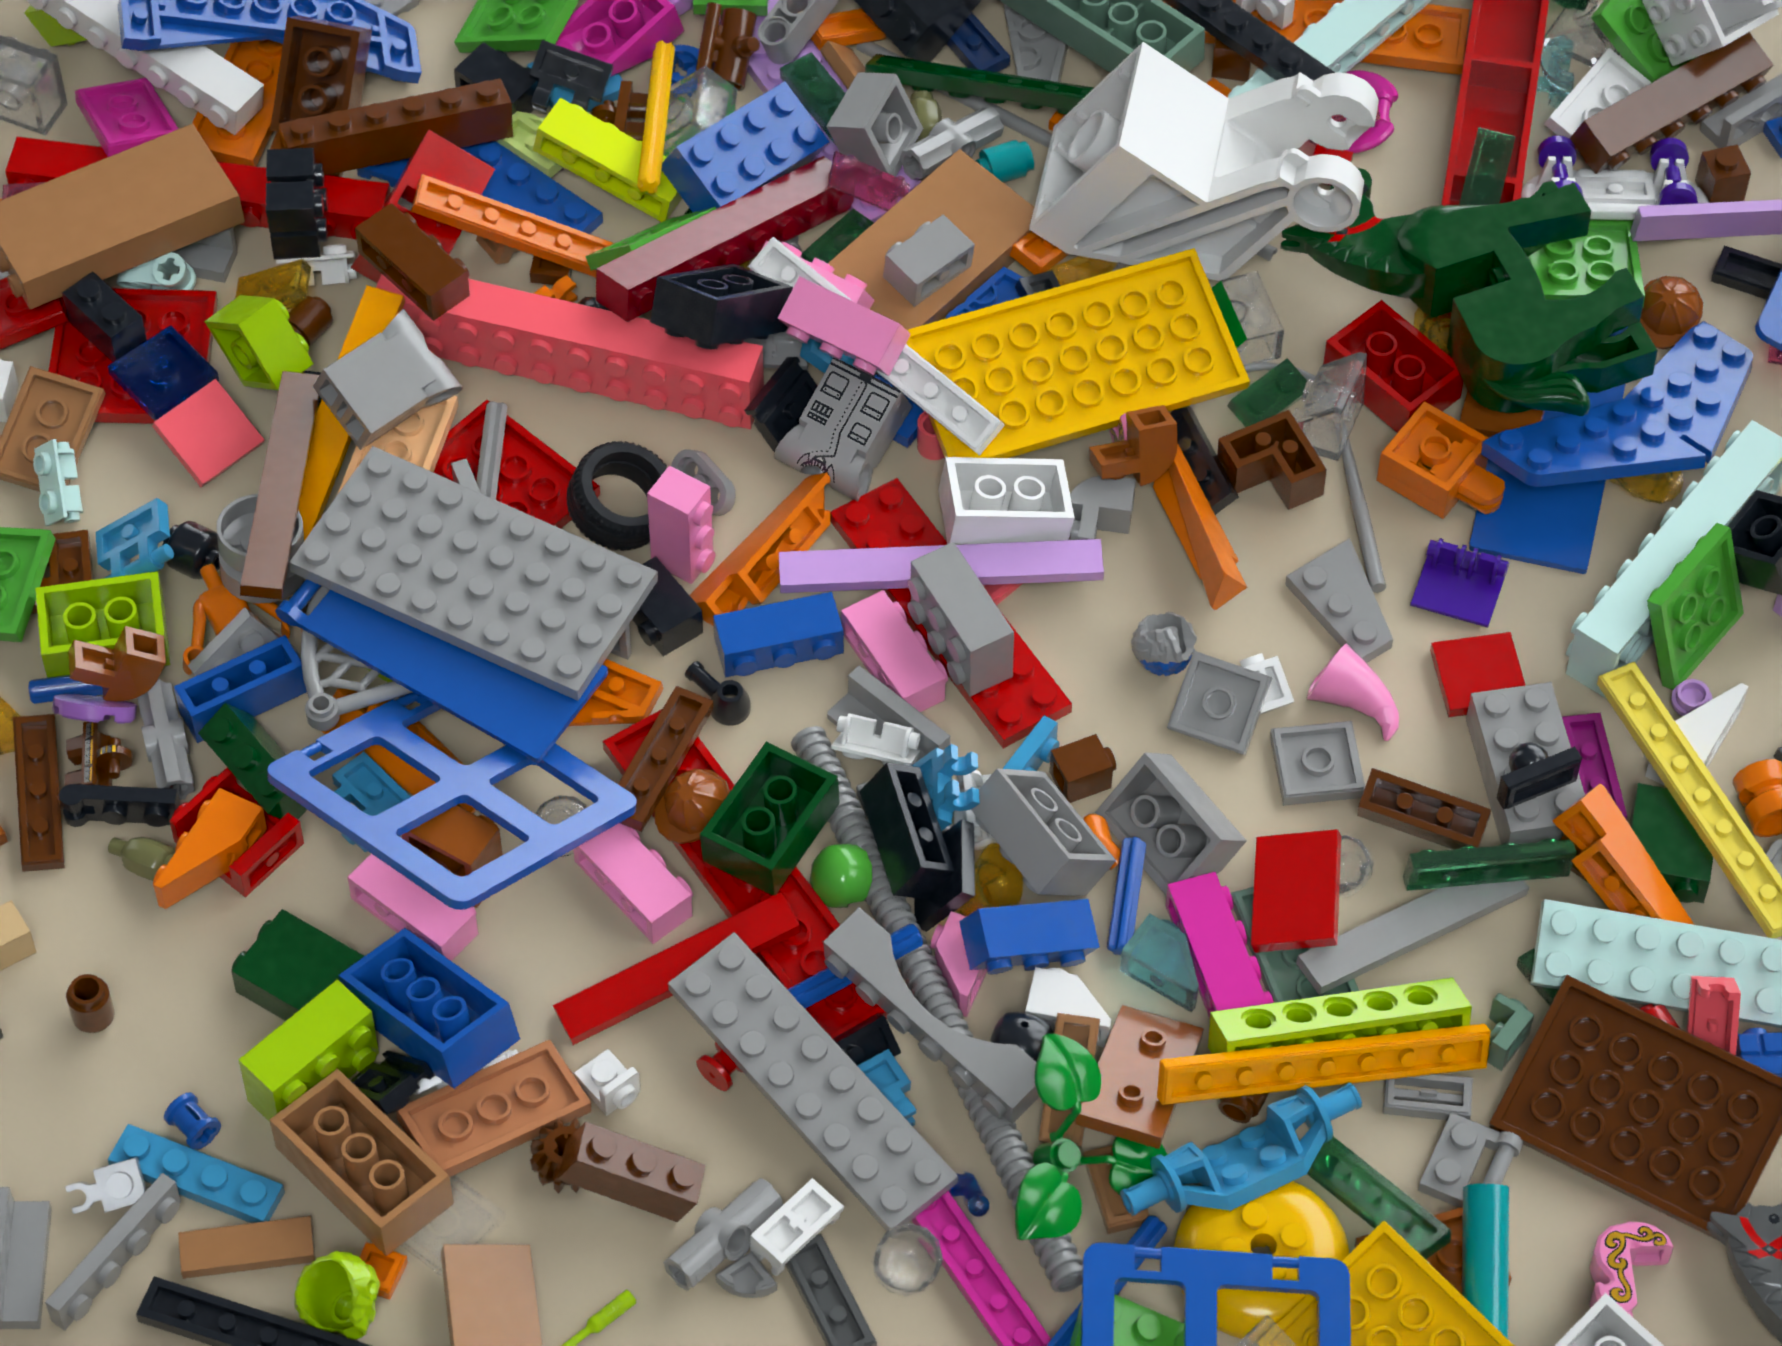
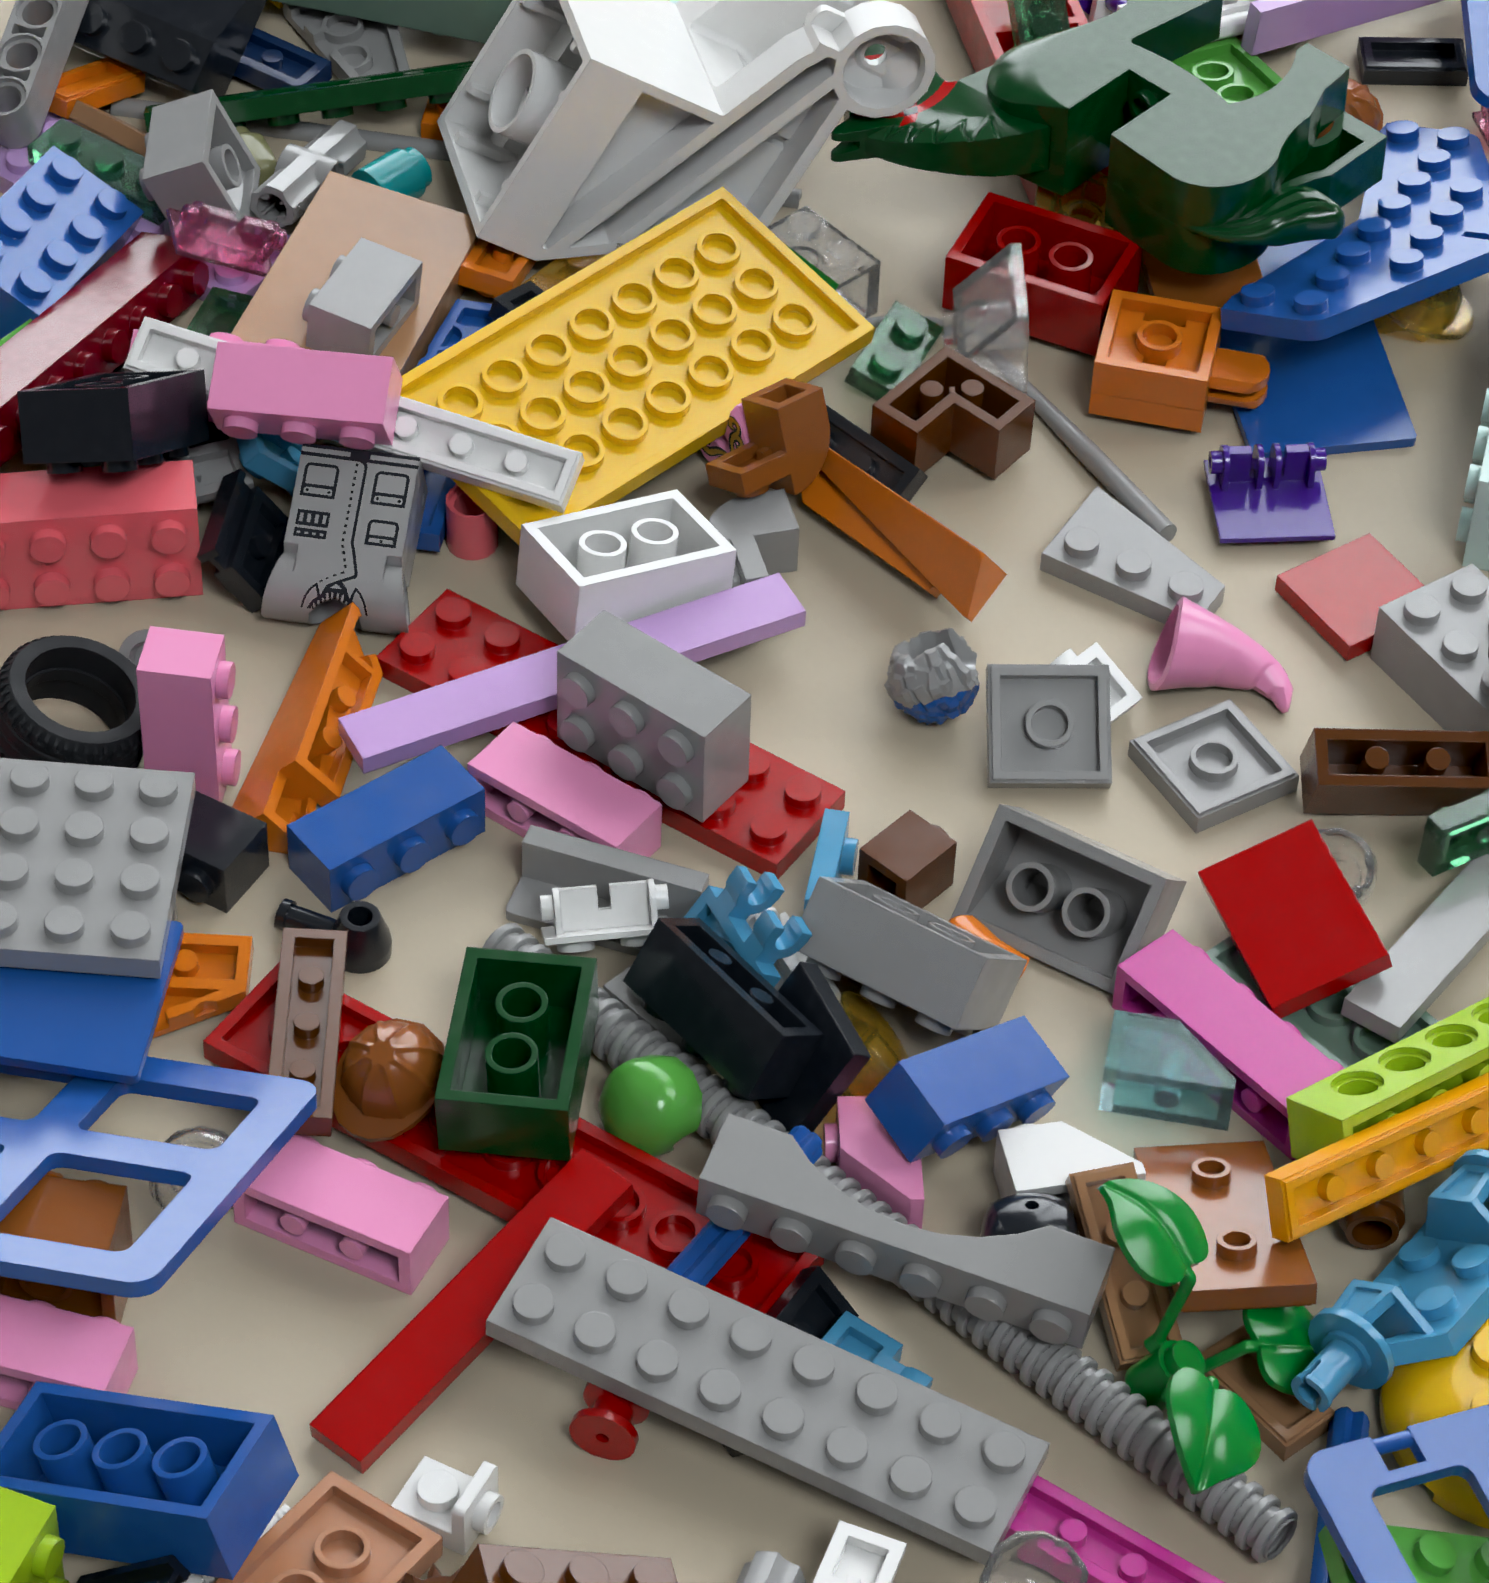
camera: 25 degrees left, 10 degrees down
clear blue arm [948,1171,990,1217] -> none
blue axle [1107,837,1146,955] -> none

